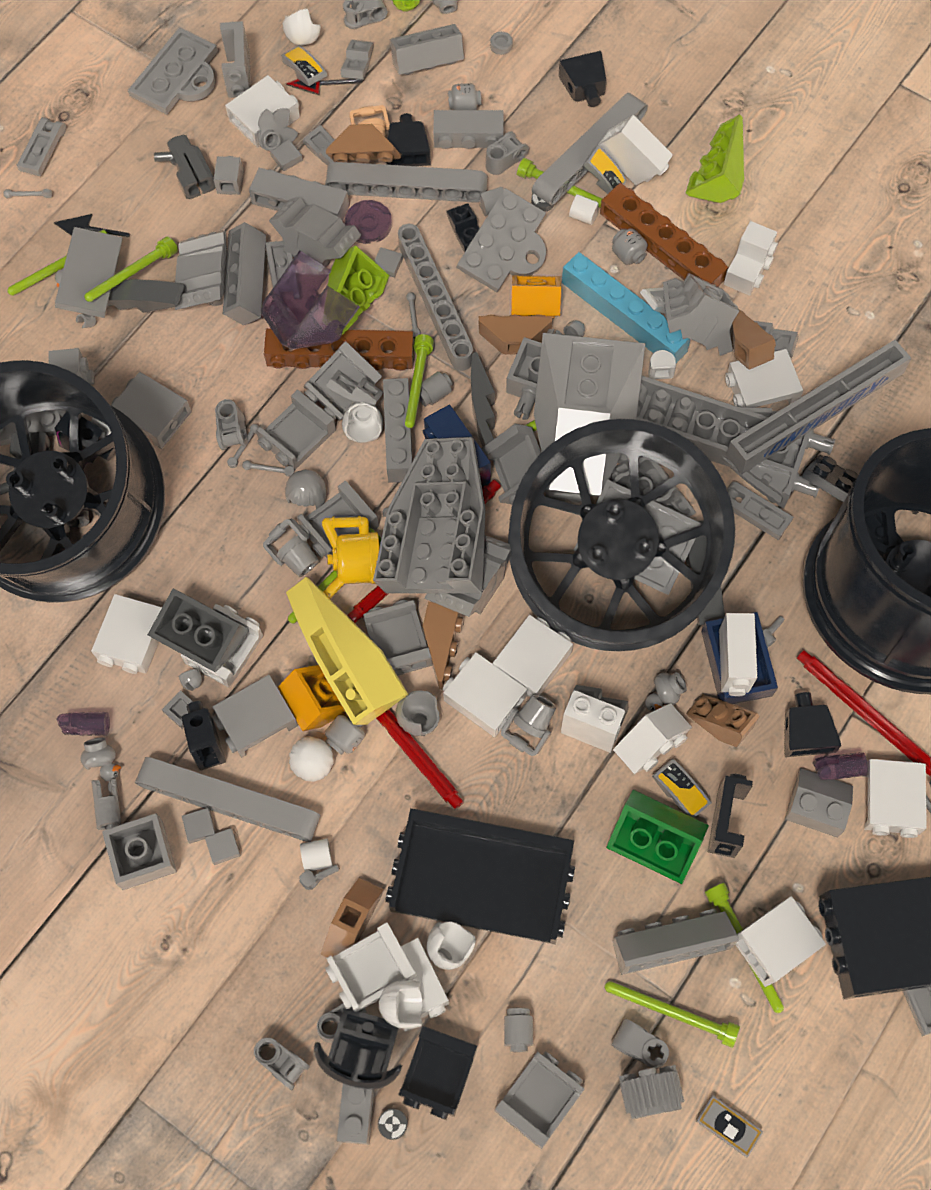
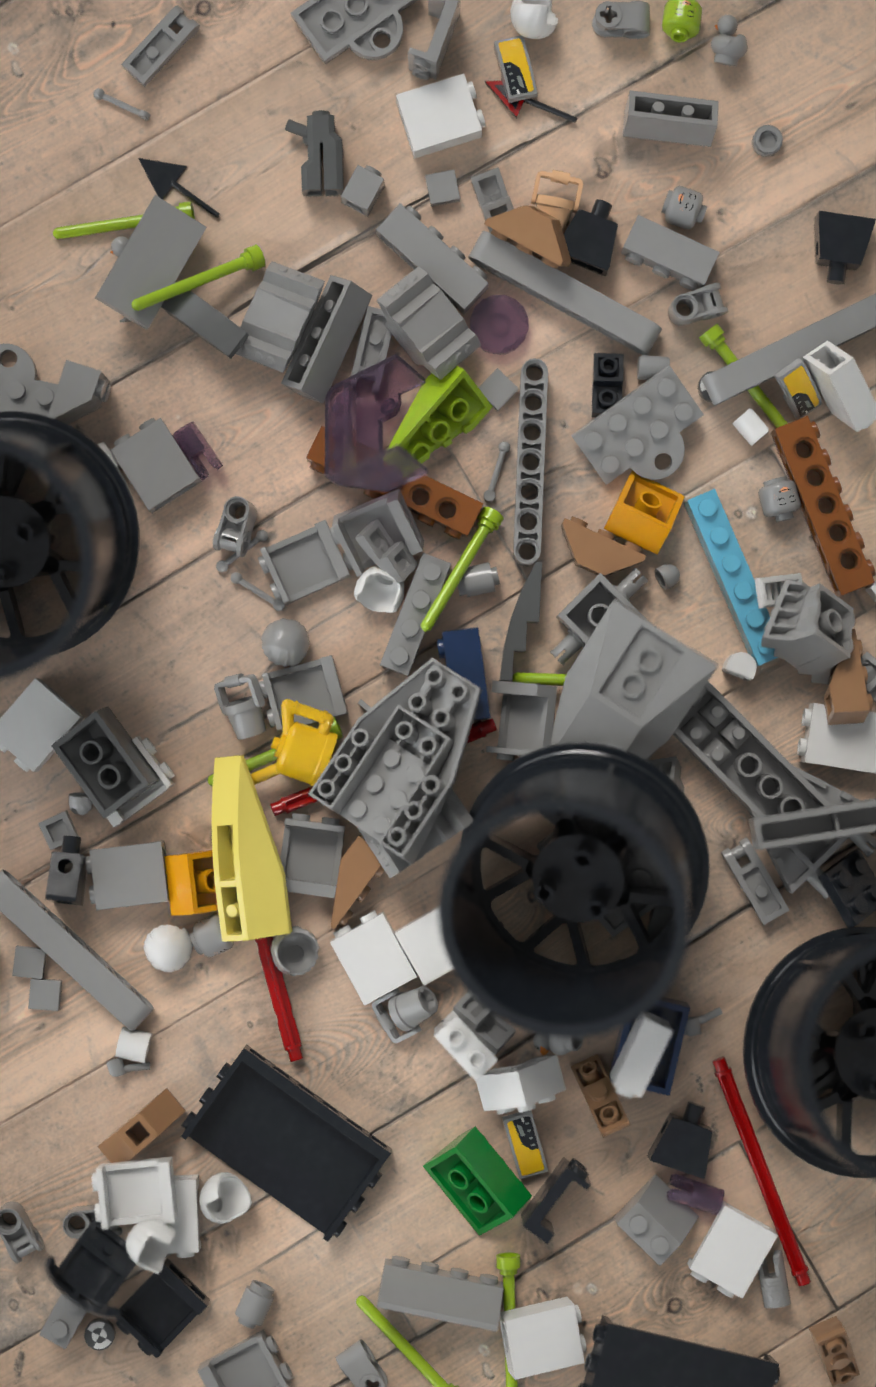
camera: 20 degrees right, 20 degrees up
light grey plate [257,108,298,150] -> none
light grey slope [341,40,373,80] -> none
none -> clear purple hinge [172,421,223,481]

